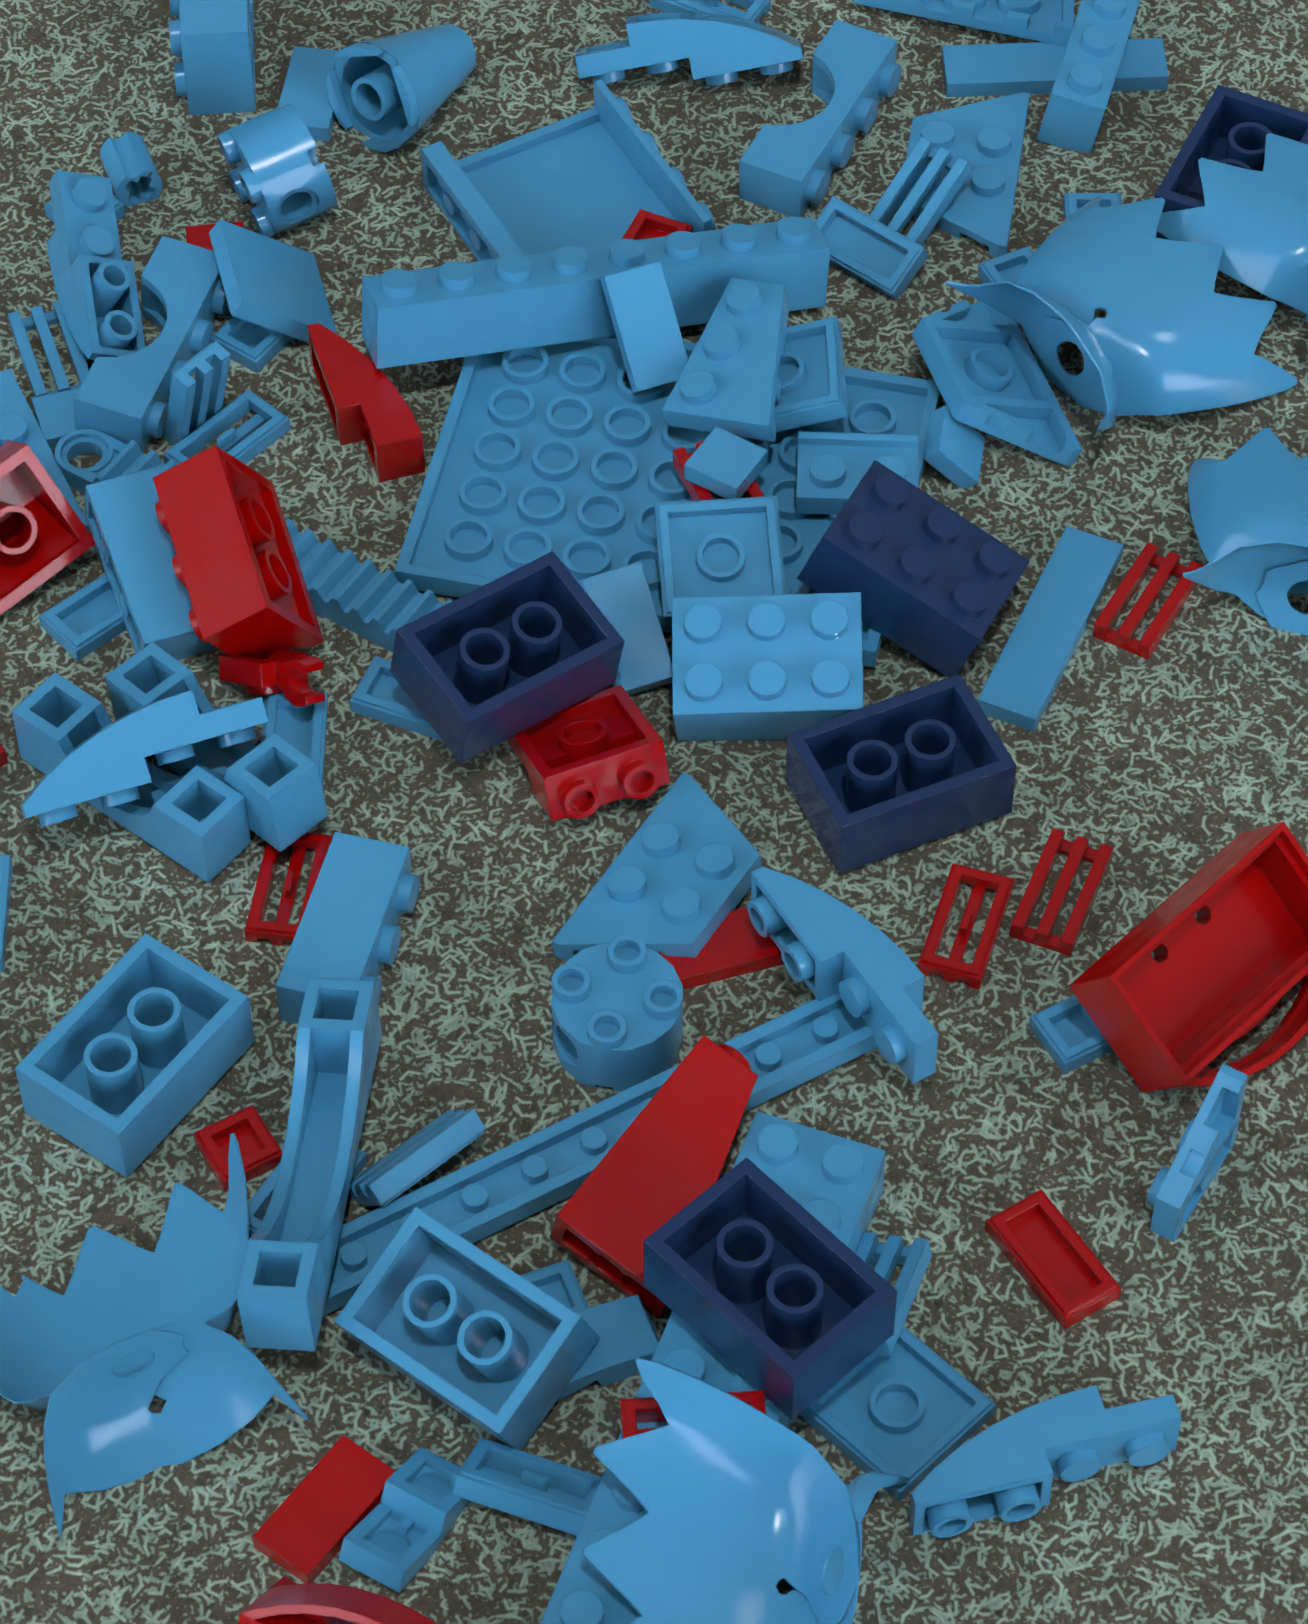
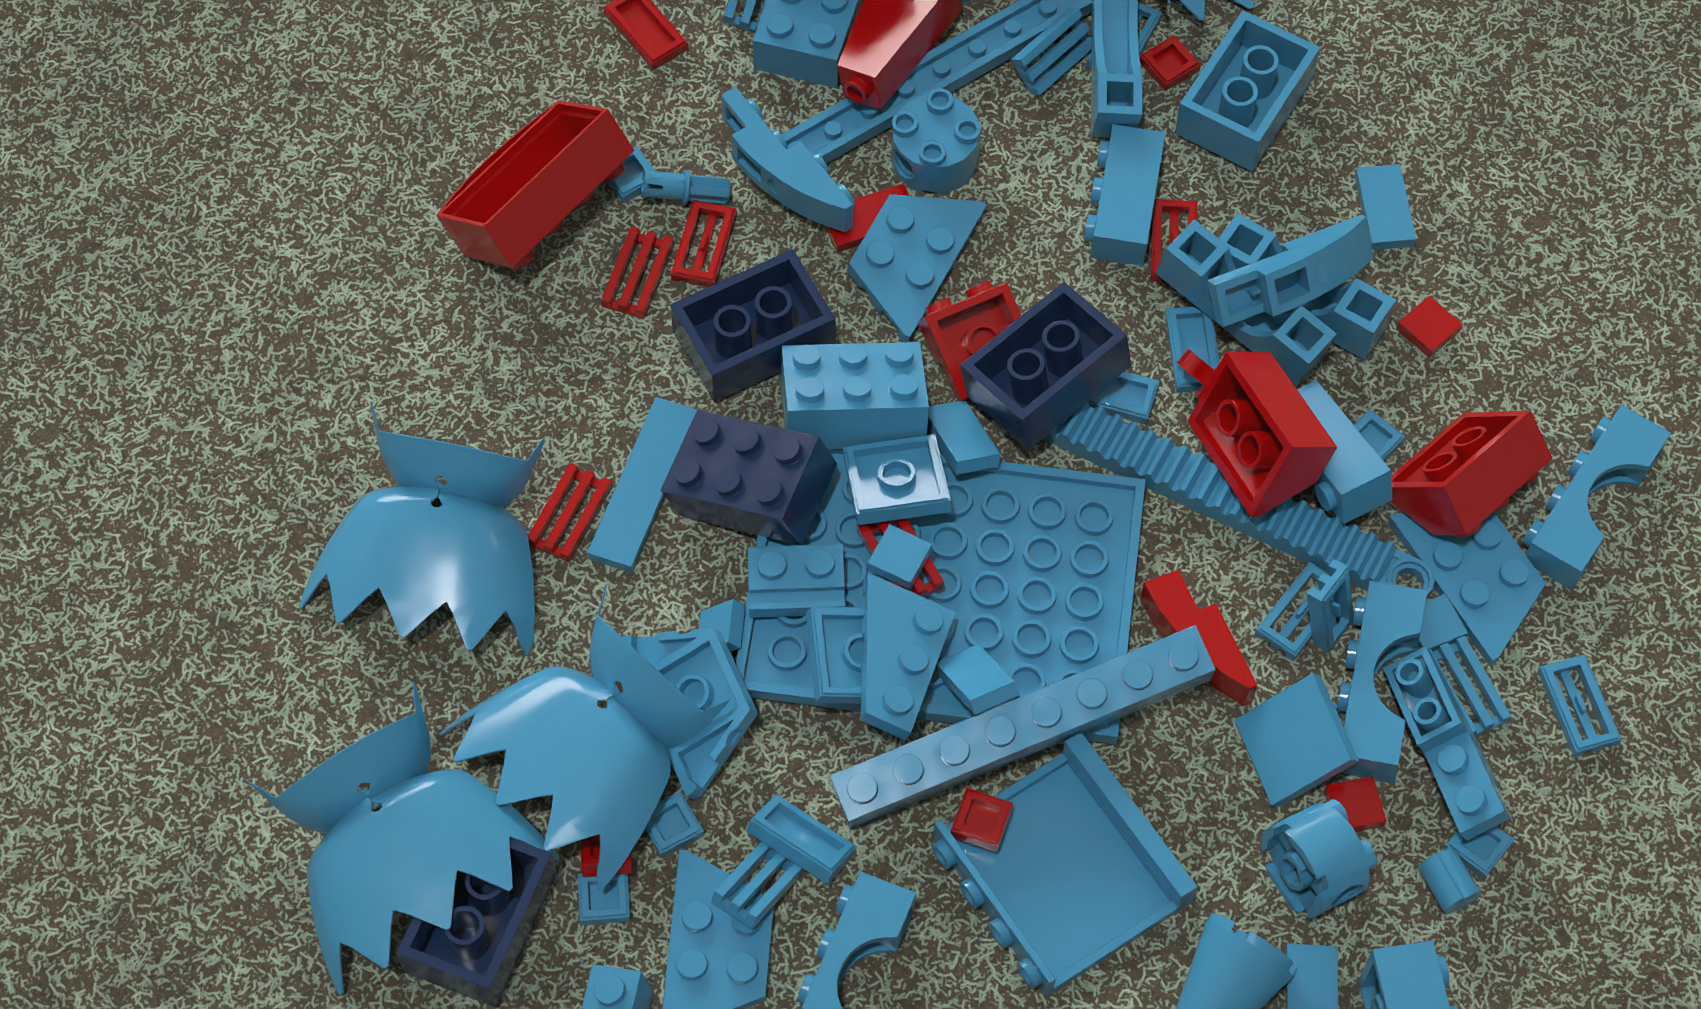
camera: 175 degrees right, 10 degrees up
dark azure wing [1146,1064,1248,1242] -> none
none -> dark azure axle [641,169,731,205]

